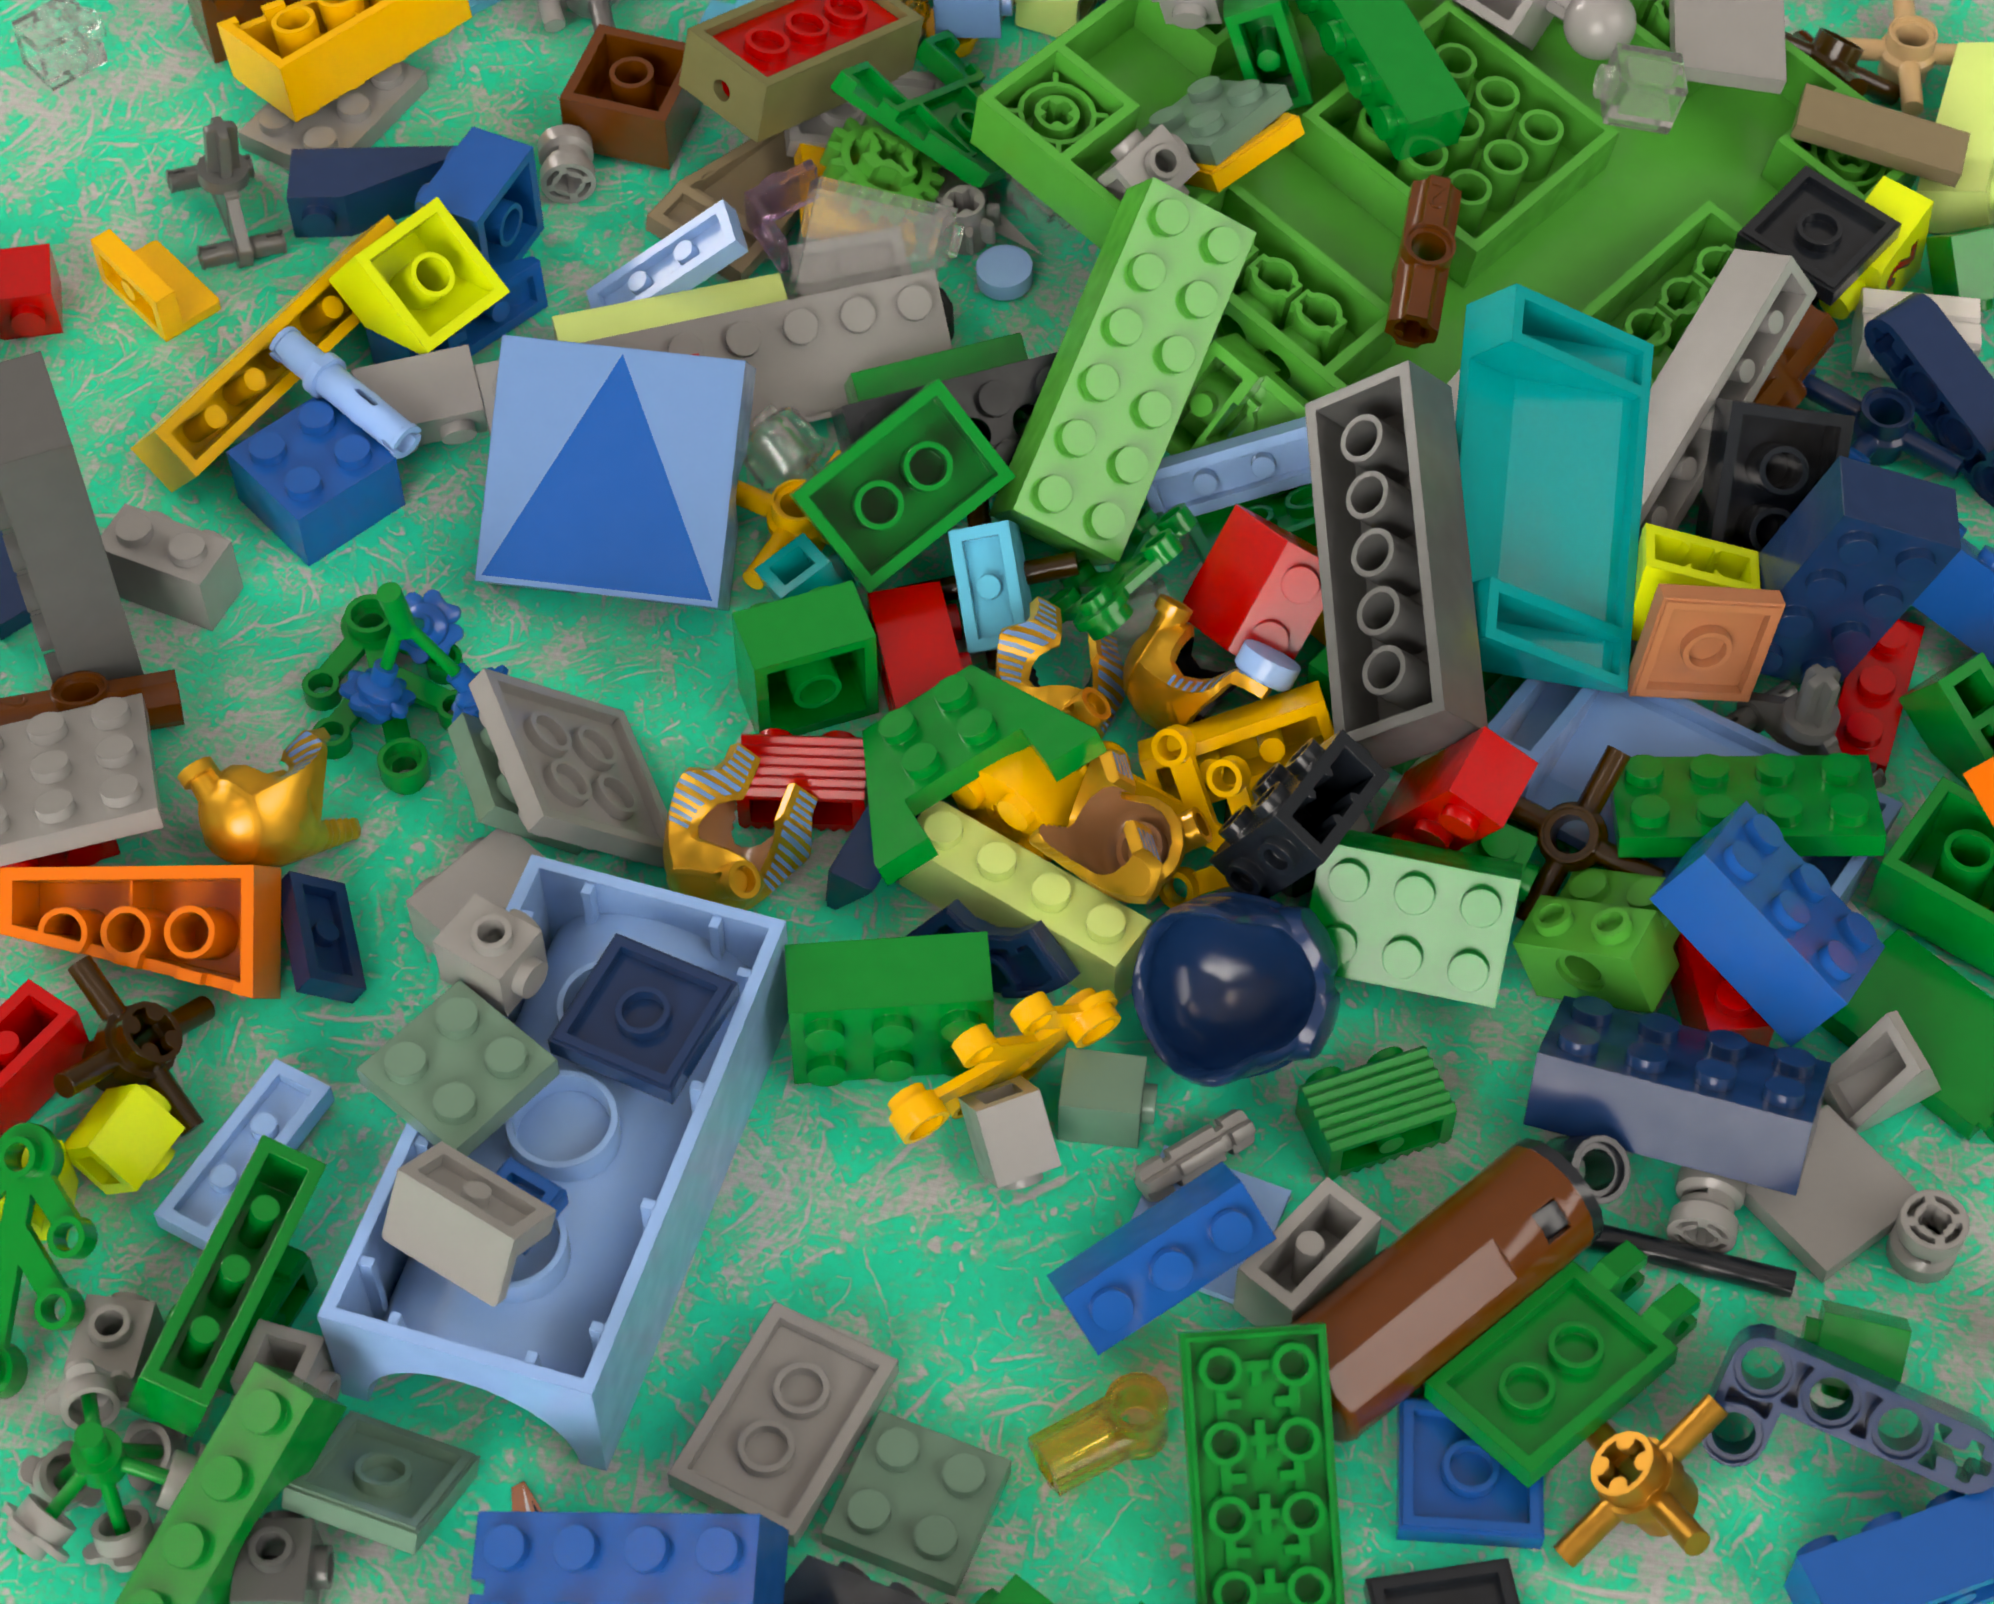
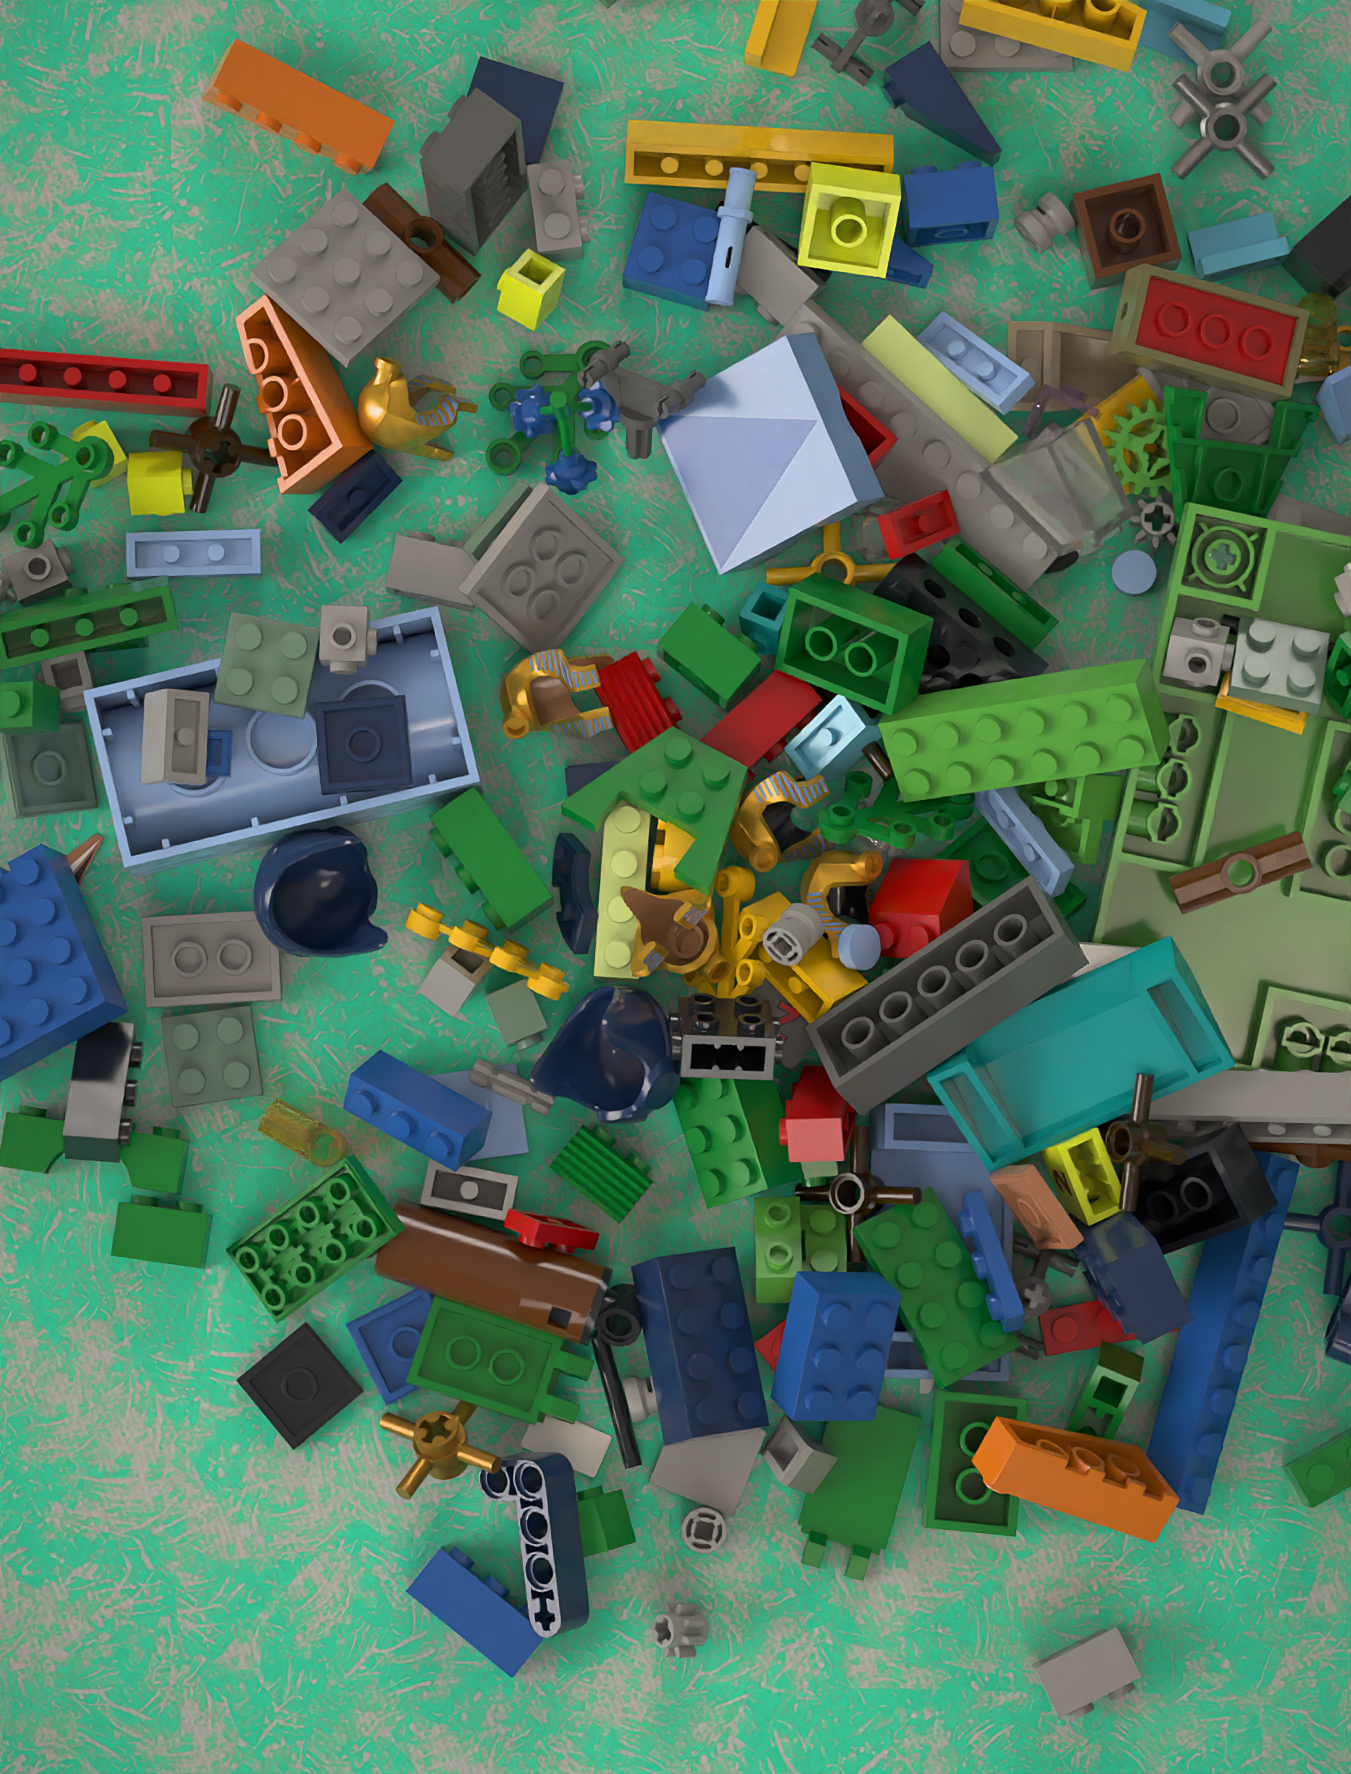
camera: 55 degrees right, 30 degrees up
none -> dark blue piece [253,825,388,958]
none -> neon yellow brick [497,248,566,331]
none -> red plate [503,1208,600,1254]
none -> white sticker [521,1416,611,1478]
none -> dark grey axle [577,340,706,460]
none -> light grey wheel [763,903,824,966]
none -> red plate [876,489,961,560]
none -> blue plate [957,1189,1025,1333]
none -> dark brown bar [1094,1073,1187,1212]

